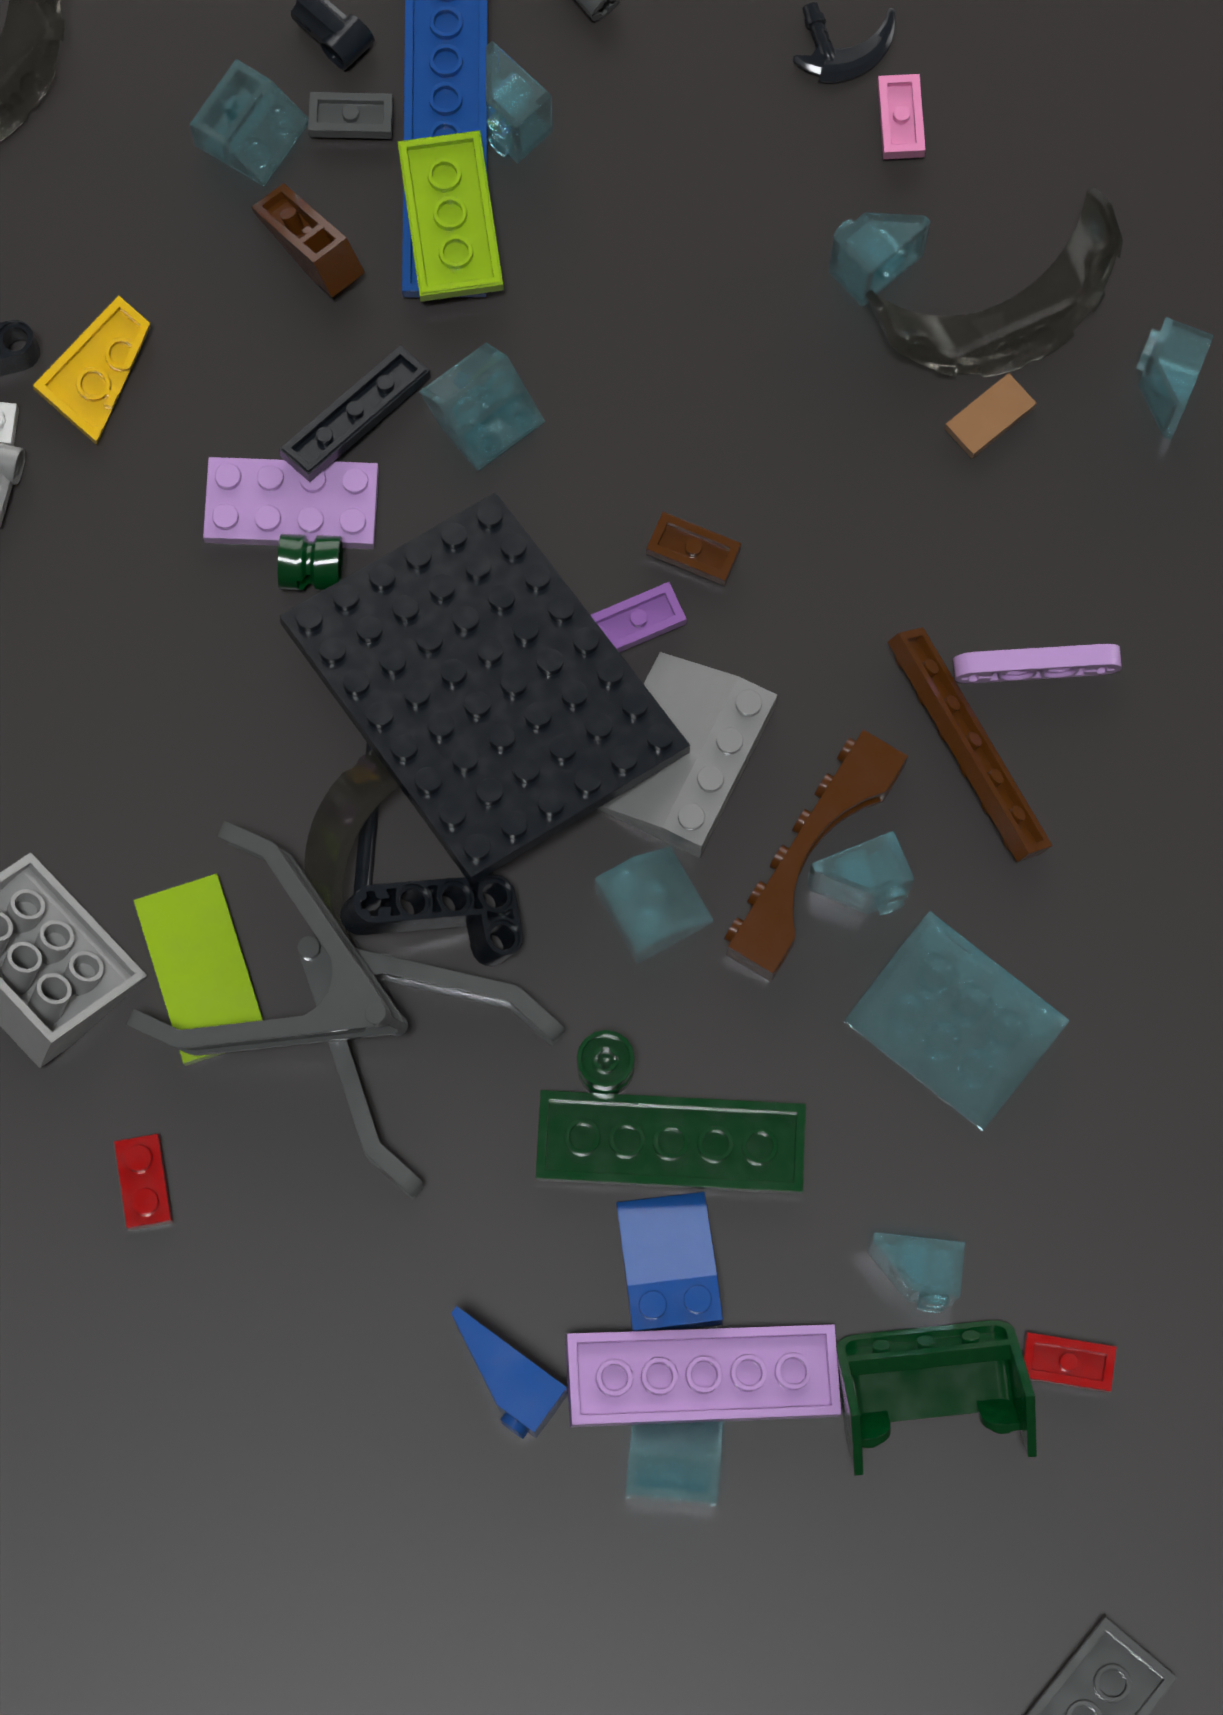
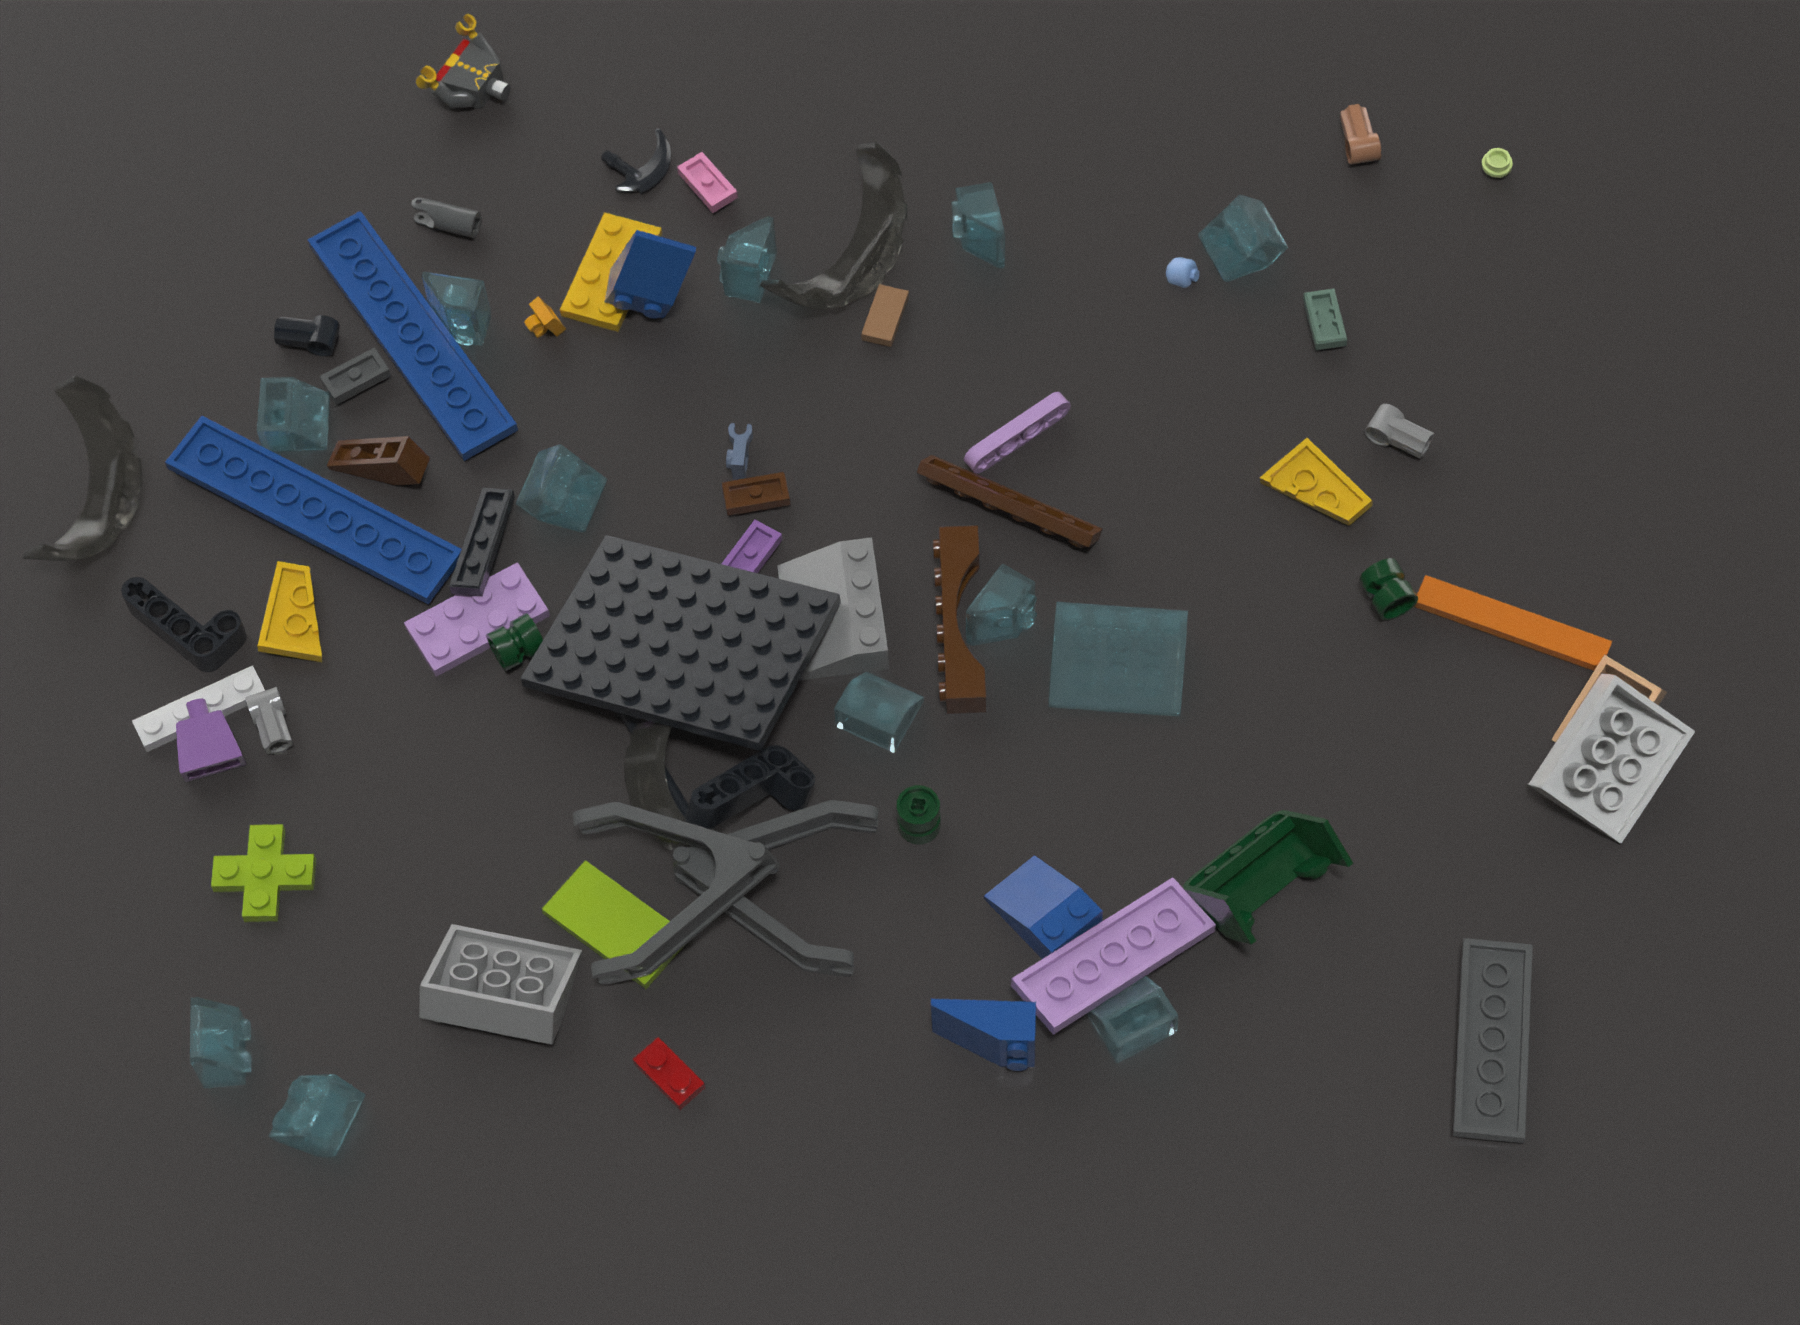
camera: 30 degrees left, 15 degrees down
lime tile [397,130,504,302] -> none
dark green plate [535,1090,806,1194] -> none
clear light blue slope [867,1232,965,1313] -> none
red plate [1023,1332,1117,1393] -> none
none -> blue plate [165,416,462,605]
none -> light orange tile [524,296,566,338]
none -> yellow plate [560,212,662,332]
none -> blue slope [605,230,696,319]
none -> sand blue plate [726,423,753,480]

